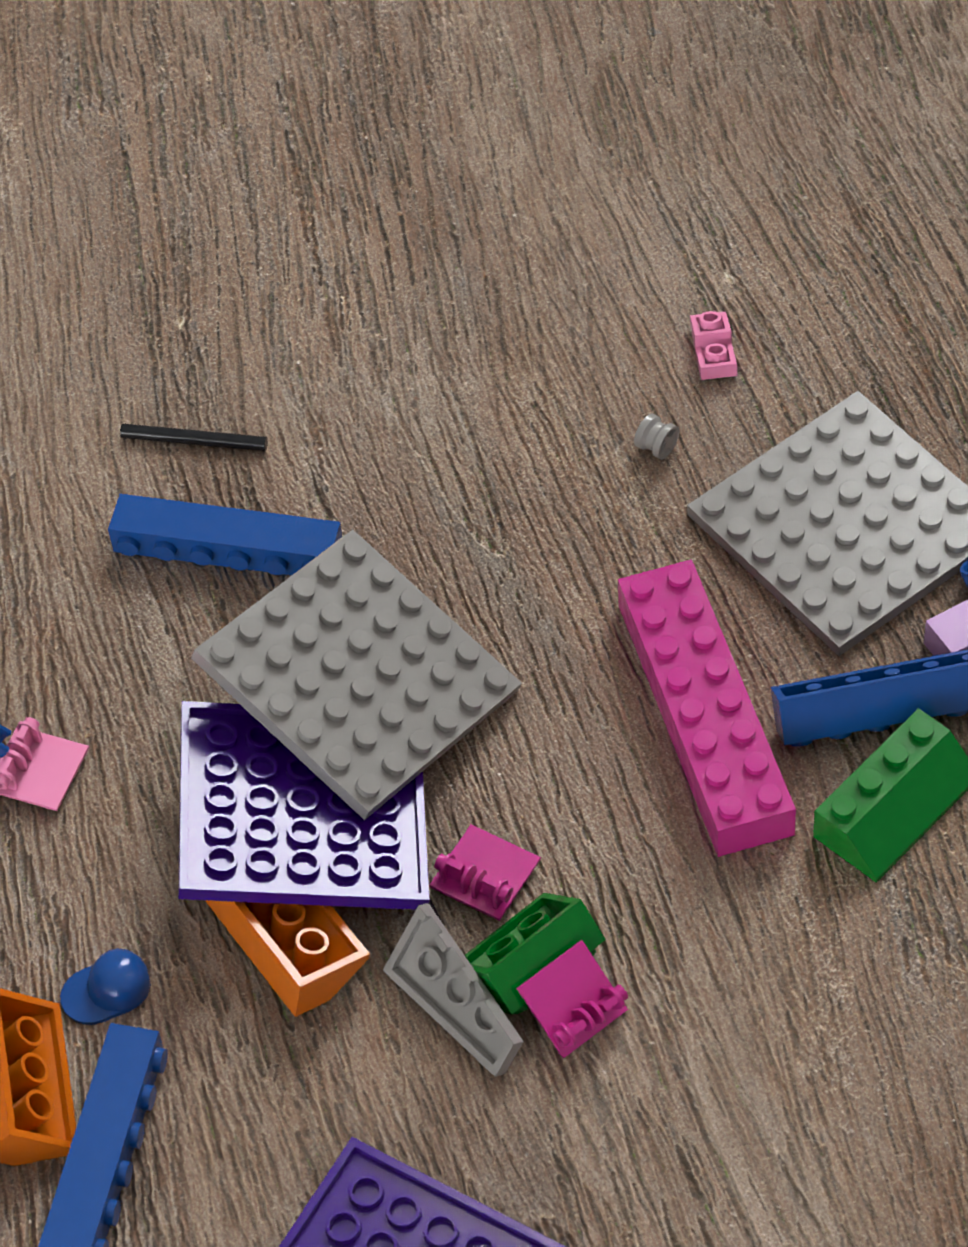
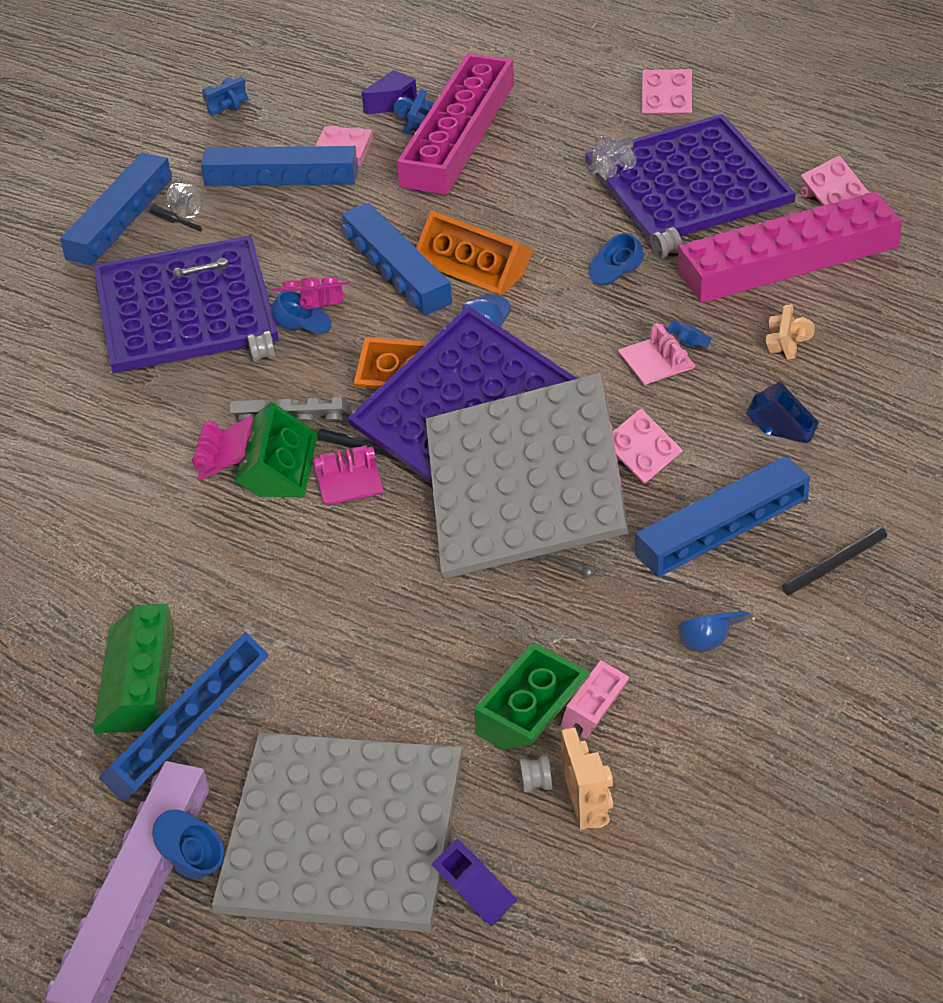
camera: 135 degrees right, 10 degrees down
dark pink brick [618,559,796,857] -> none
bright pink slope [690,311,738,380] -> none
none -> light grey wheel [247,331,275,363]
none -> blue cap [271,291,331,334]
none -> dark pink hinge [272,277,349,309]
none -> dark purple slope [431,838,518,927]
none -> green slope [474,642,590,750]
none -> bright pink hinge [560,660,630,738]
none -> light nougat plate [561,728,613,830]
none -> bright pink hinge [613,409,683,484]
none -> blue cap [678,611,750,652]
none -> clear blue slope [746,381,819,443]

